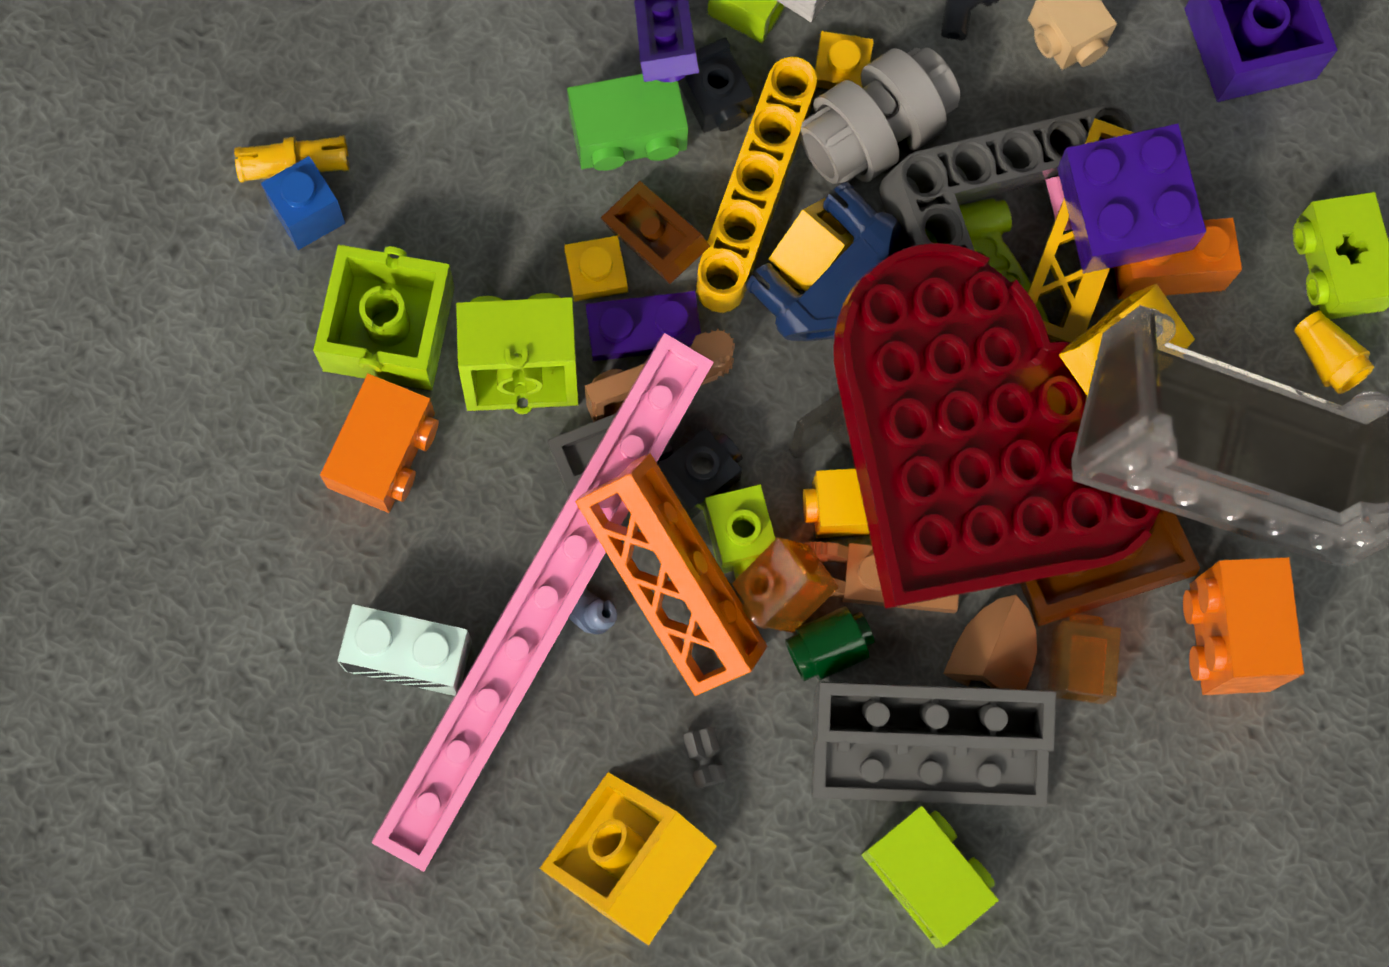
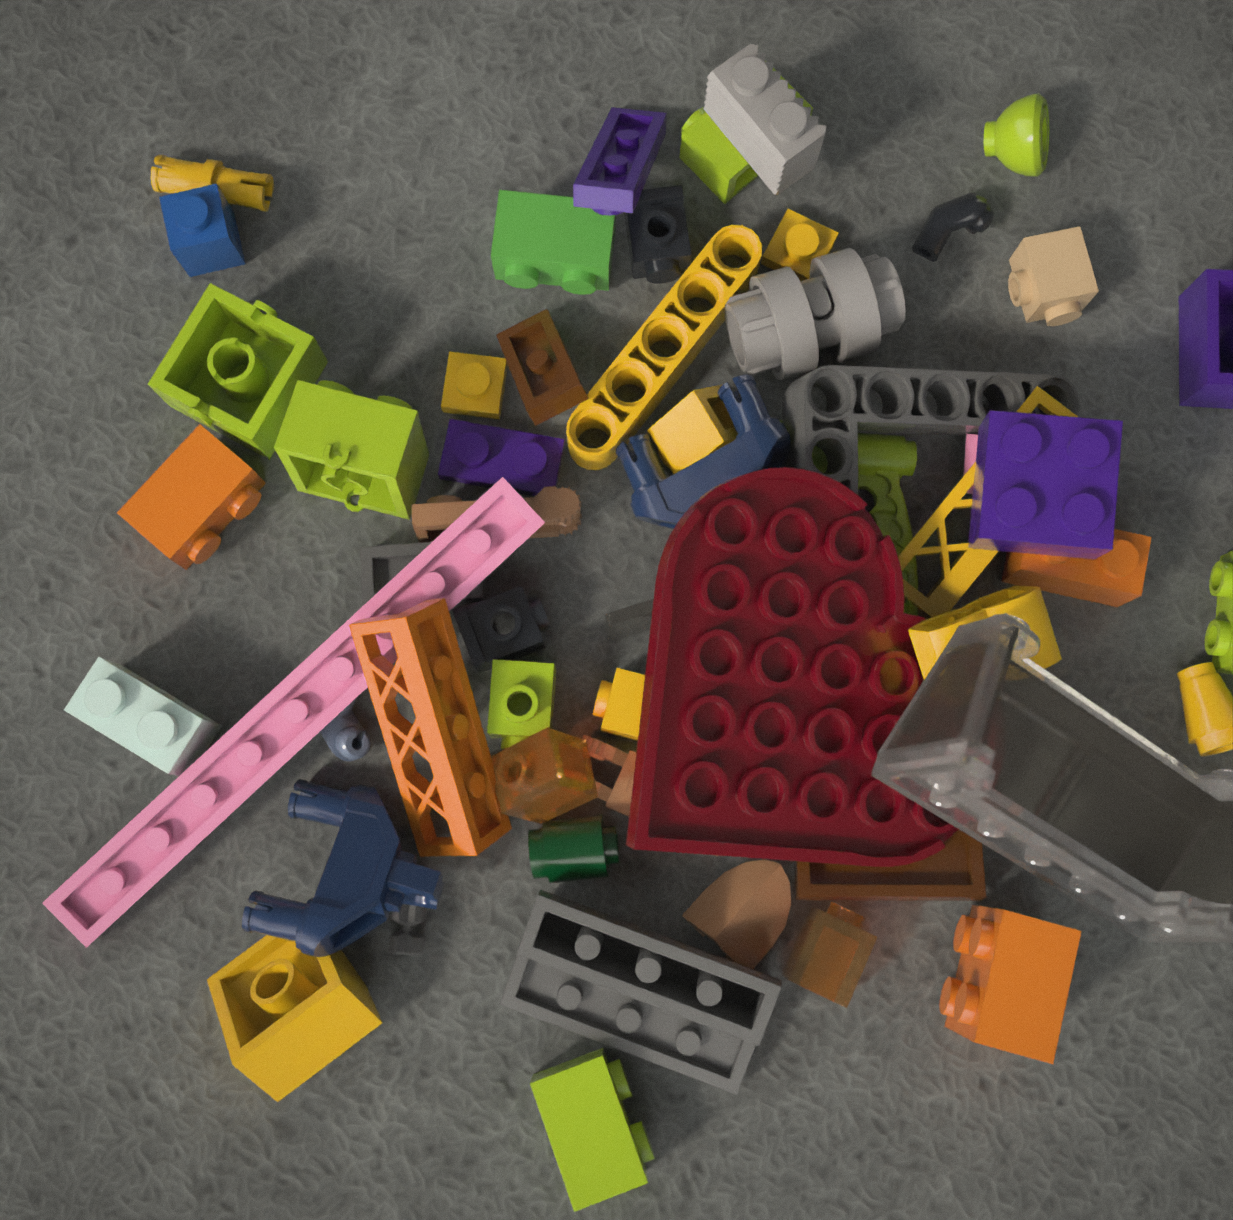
camera: 25 degrees right, 5 degrees up
none -> dark blue connector [242,779,444,957]

